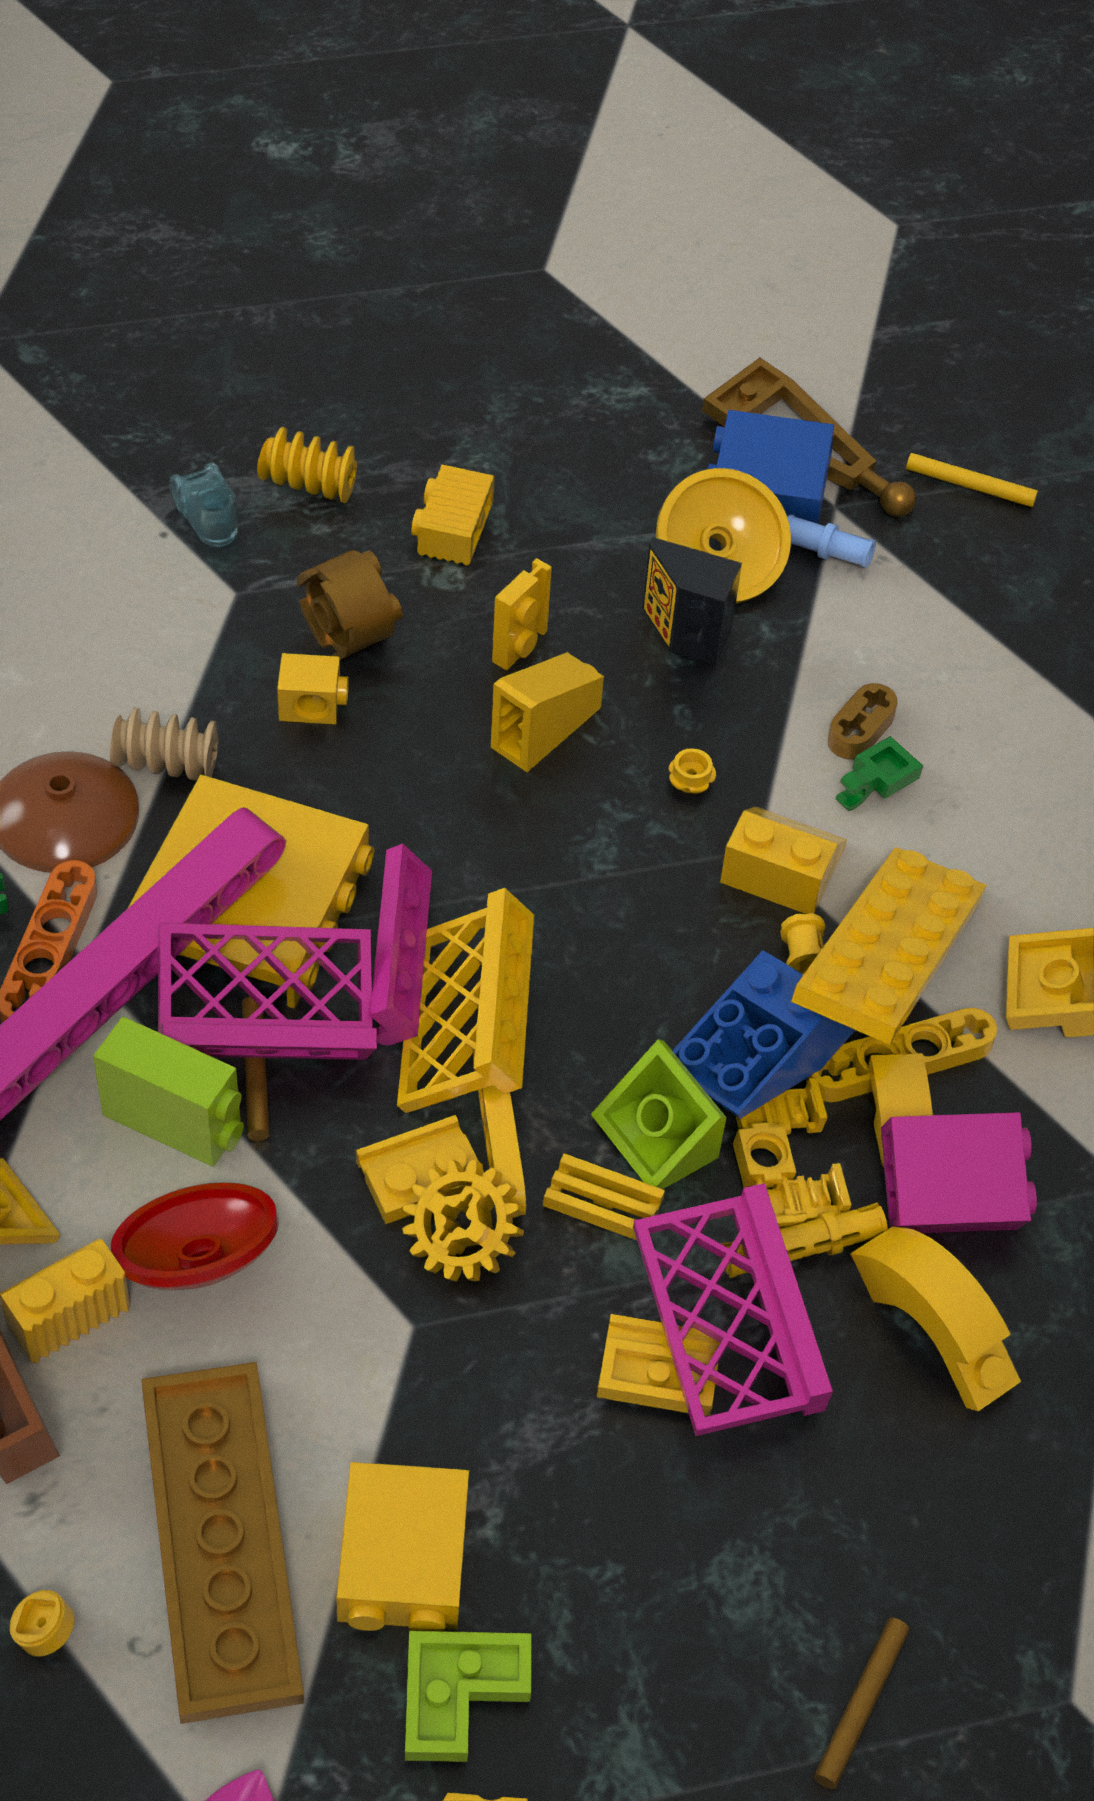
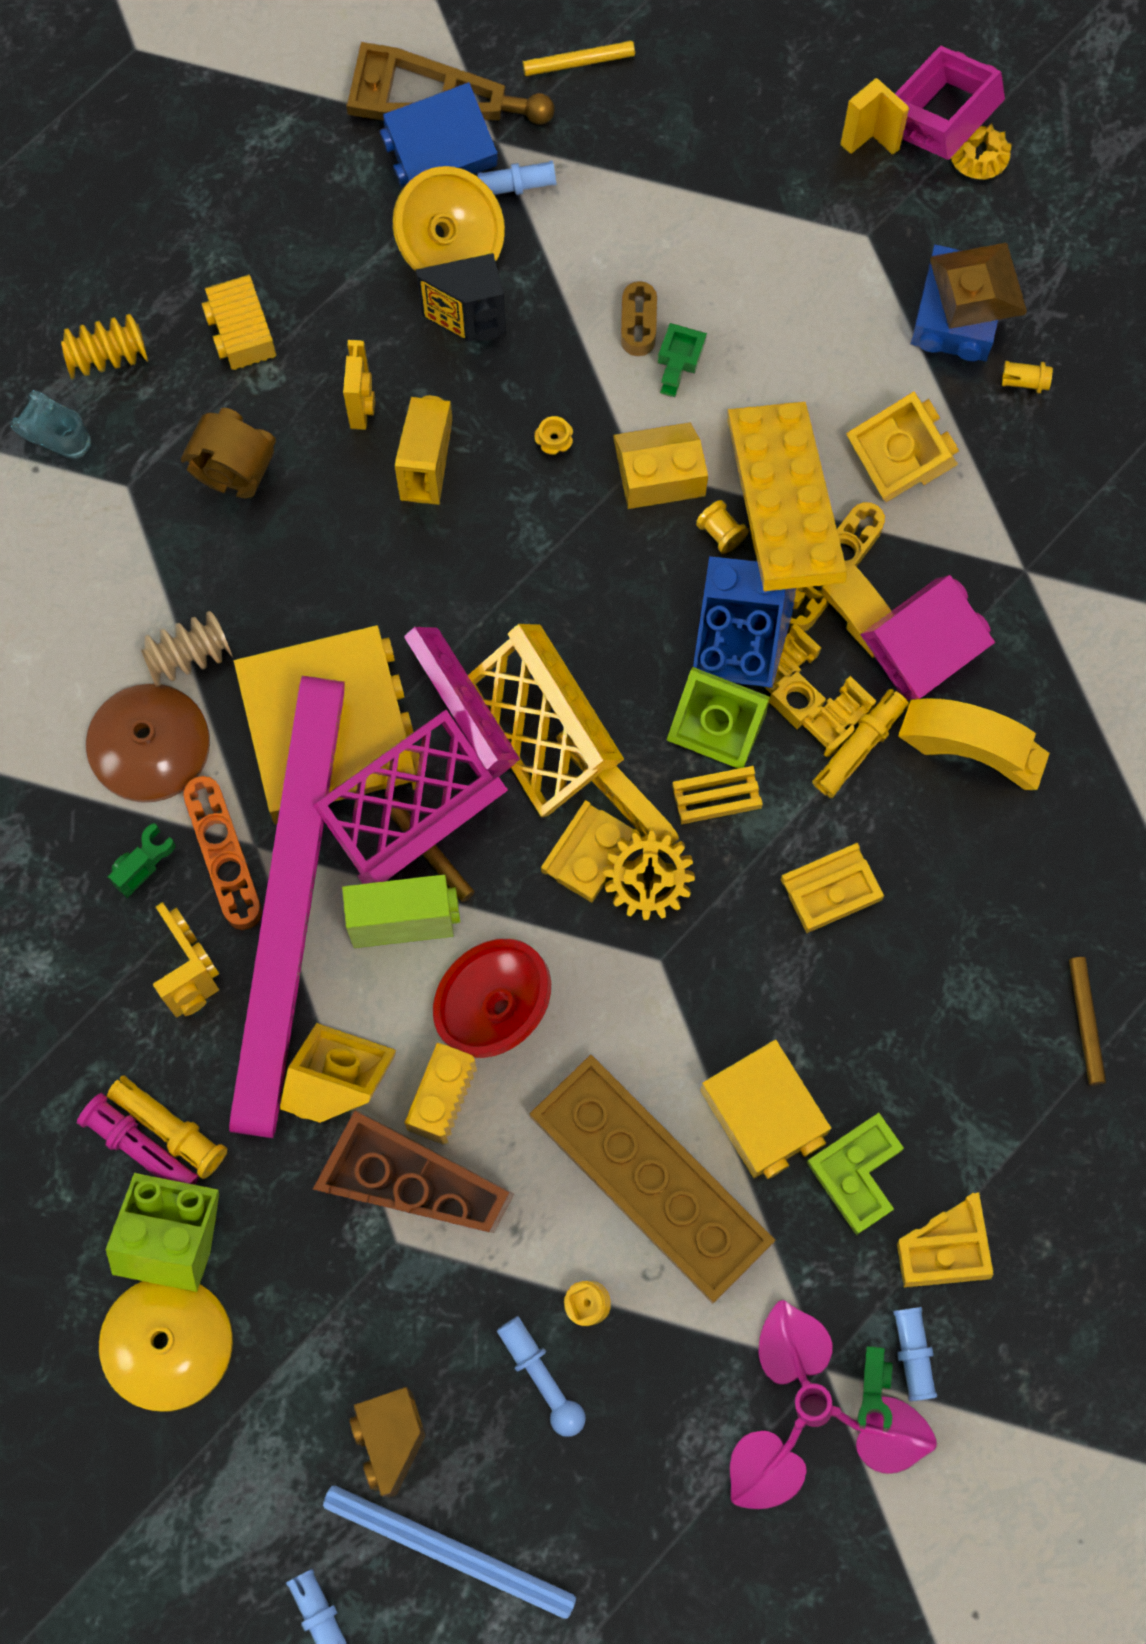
camera: 30 degrees left, 20 degrees up
yellow brick [277,653,349,724] -> none
dark pink fence [633,1183,833,1436] -> none

